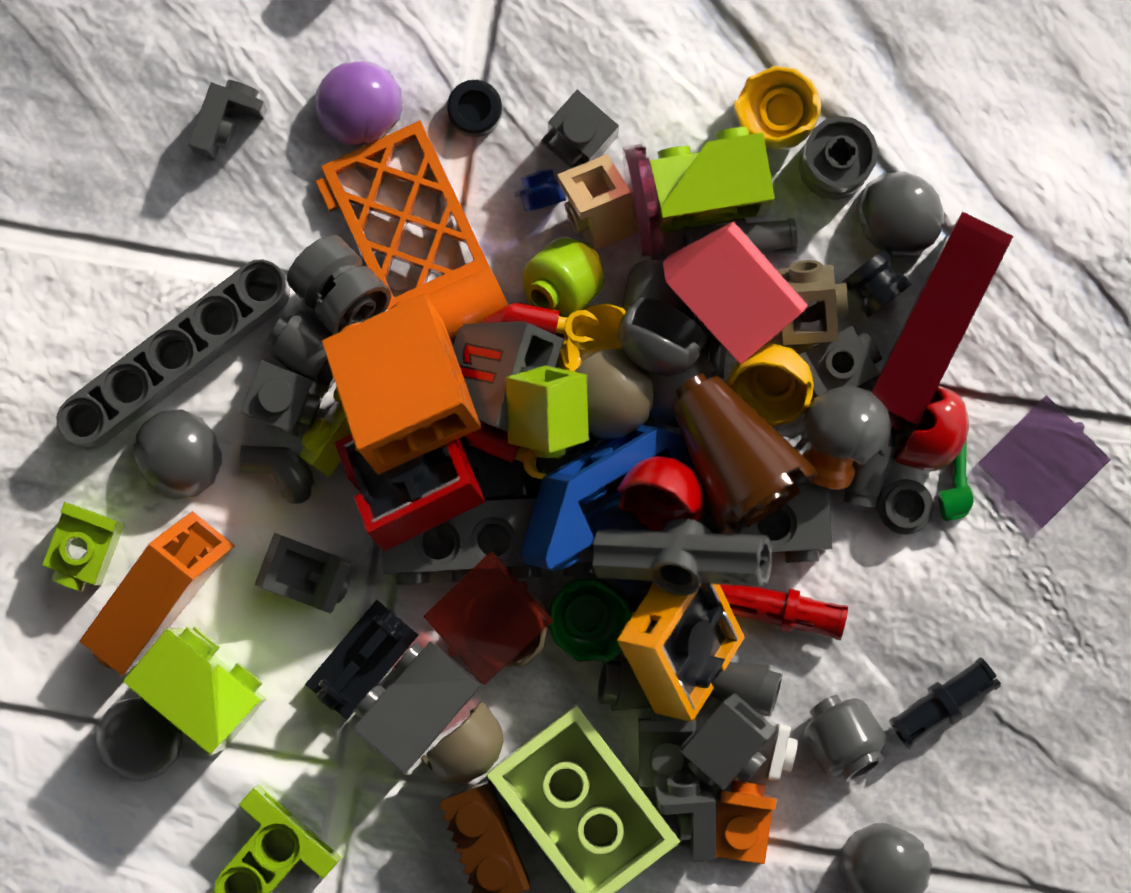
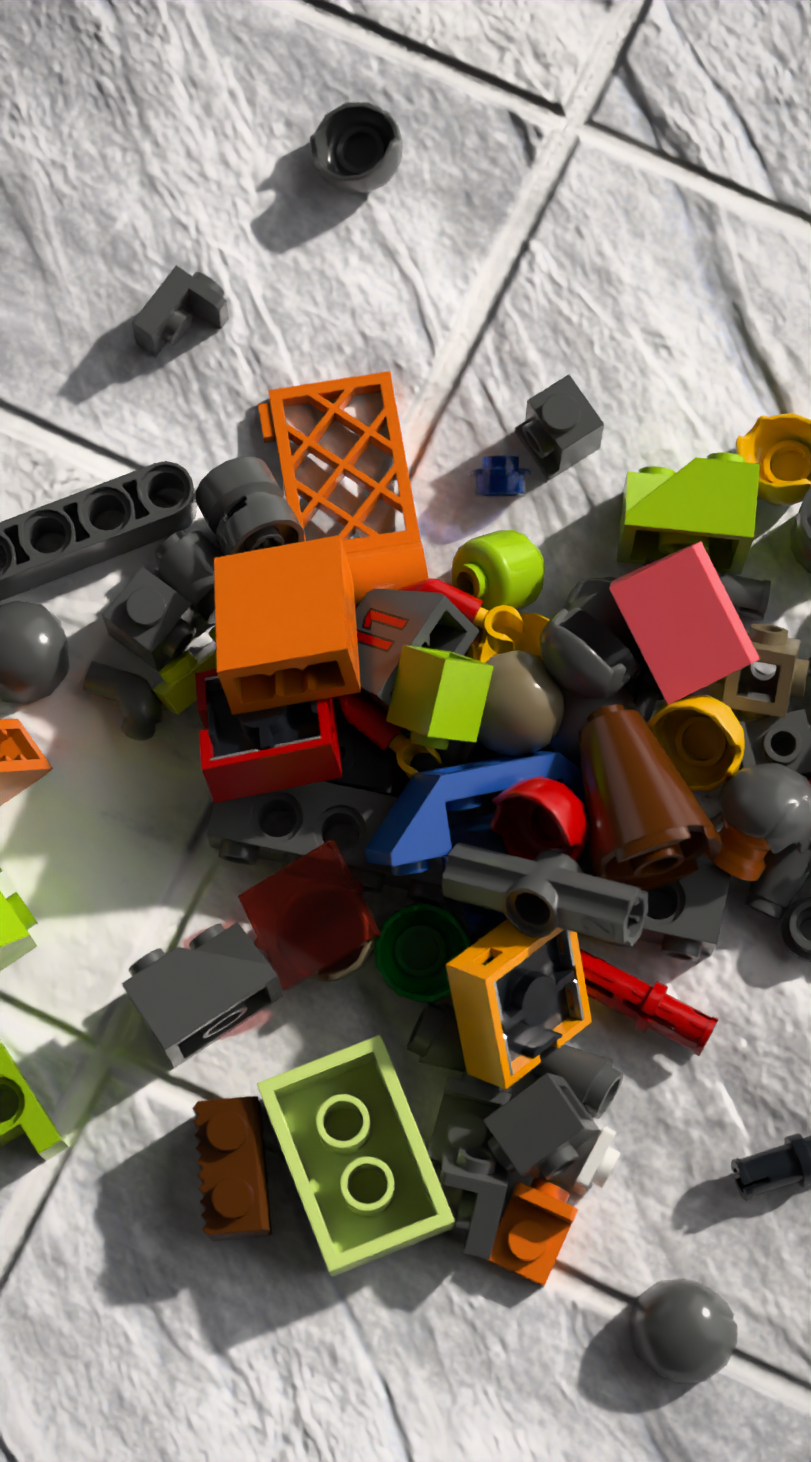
camera: 20 degrees right, 10 degrees down
dark grey bracket [254,533,351,614] -> none
black hinge [305,599,419,720] -> none
medium lavender hair [316,61,402,145] -> none
dark tan hair [421,702,504,783] -> none
black tile [447,79,502,137] -> none
tan brick [557,154,635,250] -> none
clear pink tile [622,144,664,257] -> none
dark grey head [803,695,887,782] -> none

